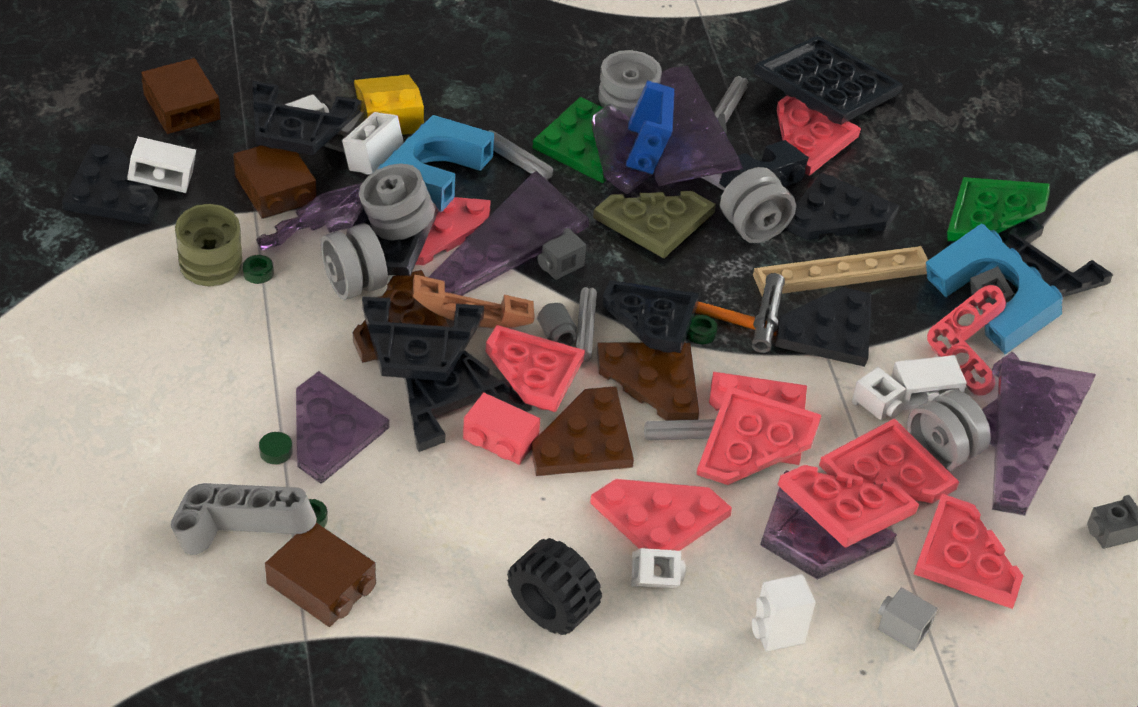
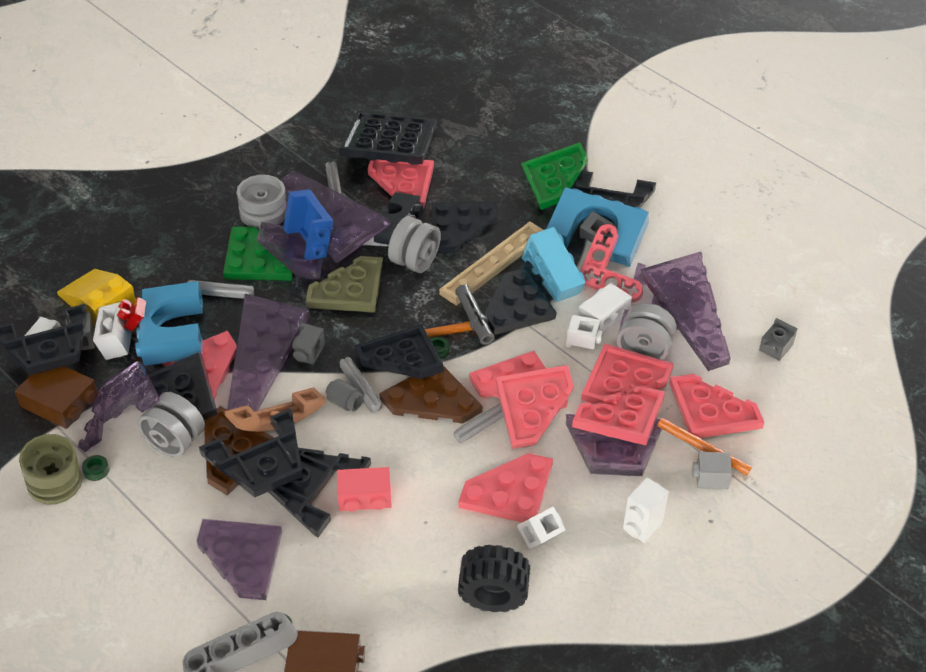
camera: 30 degrees left, 0 degrees up
dark green tile [259,432,293,464] -> none
light grey wheel [359,163,435,240] -> none
coral plate [485,325,585,412] -> none
reddish brown plate [531,386,634,476] -> none
none -> red tile [117,297,146,331]
none -> medium azure wedge [521,227,585,302]
none -> orange bar [657,418,752,476]

